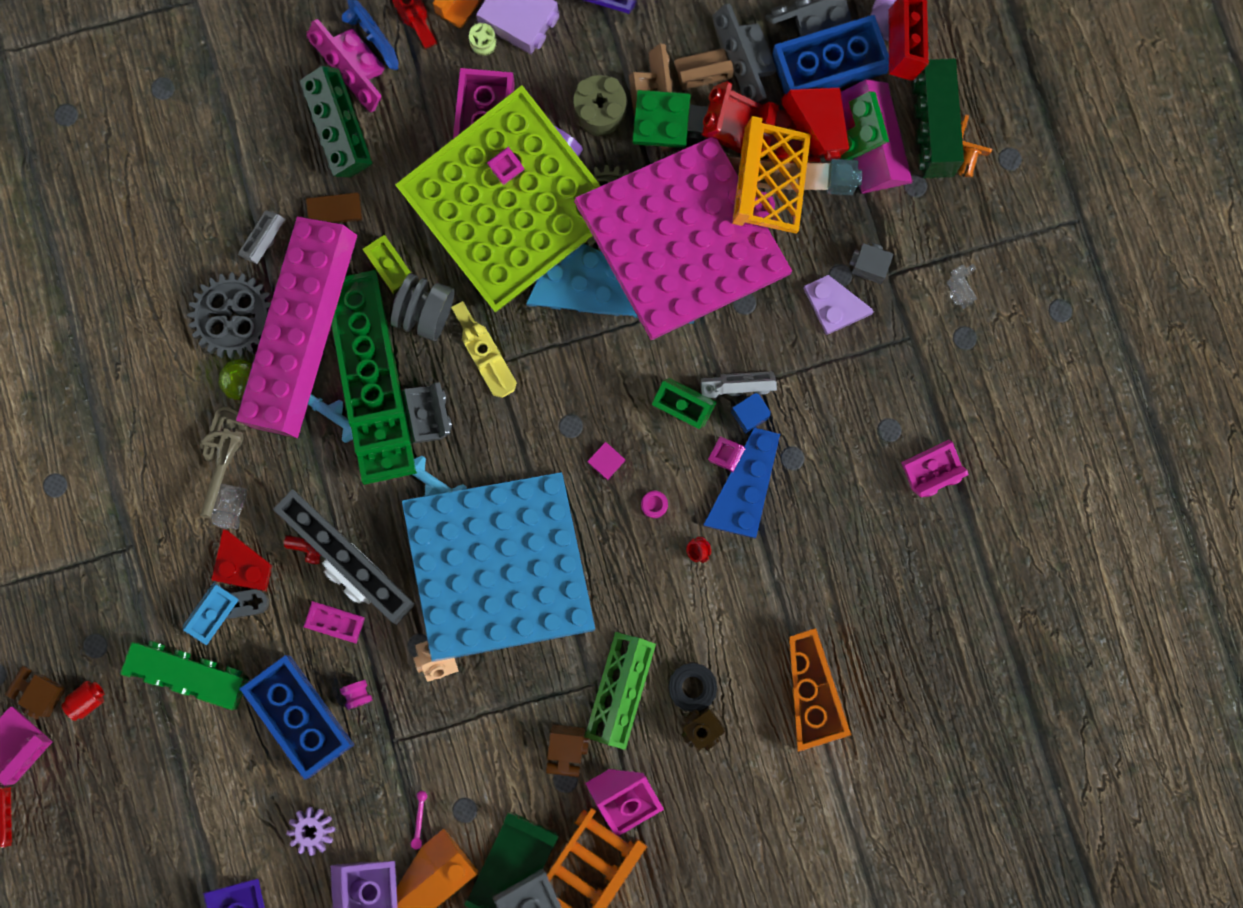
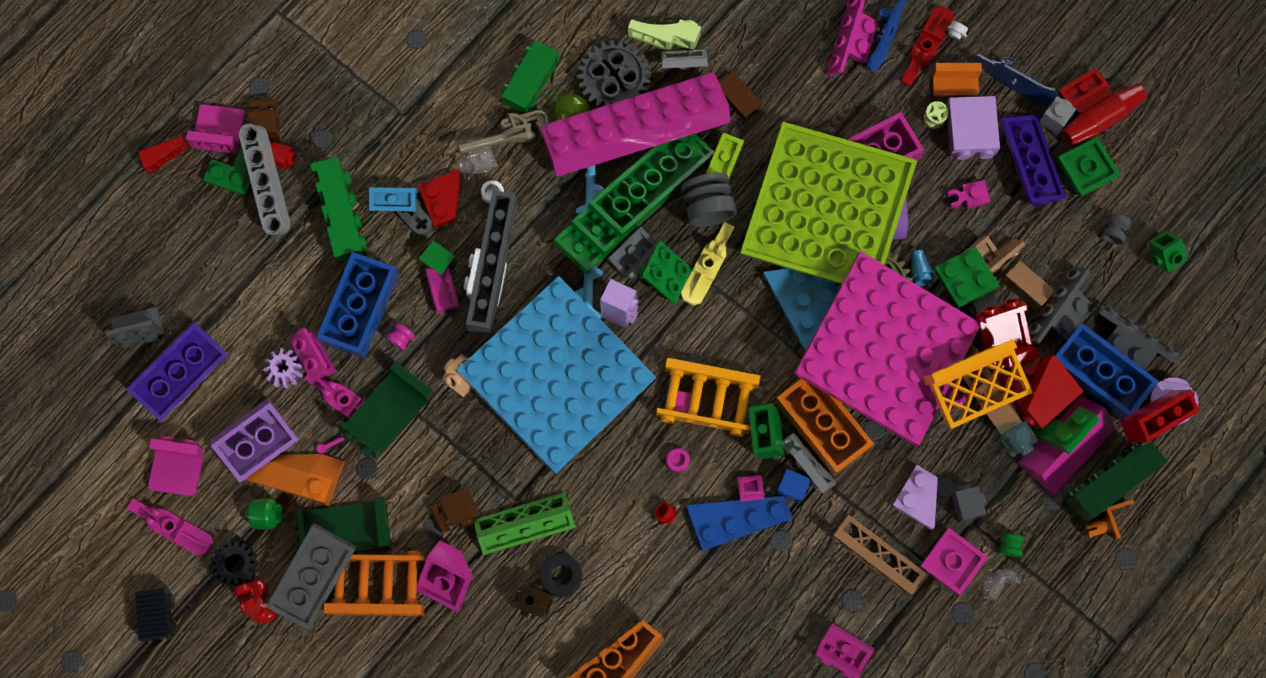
camera: 60 degrees right, 5 degrees down
red arm [284,535,322,565] -> none
dark green brick [300,66,373,178] -> none
dark pink tile [487,146,525,185] -> none
olive brick [573,75,626,136] -> none
none -> green plate [203,146,261,197]
none -> light grey beam [239,124,290,235]
none -> dark pink bracket [289,328,336,380]
none -> dark pink piece [304,374,365,419]
none -> dark green panel [339,361,432,460]
none -> green panel [419,241,457,275]
none -> white tile [481,180,504,204]
none -> green brick [501,40,560,114]
none -> lavender brick [600,279,639,329]
none -> yellowish green slope [628,19,701,51]
none -> green hinge [637,240,692,304]
none -> light orange fence [656,358,760,437]
none -> orange brick [775,379,874,477]
none -> medium nougat fence [831,515,926,597]
none -> dark azure cone [910,250,934,286]
none -> dark pink plate [920,528,988,596]
none -> dark pink plate [947,180,991,209]
none -> green wheel [998,534,1025,558]

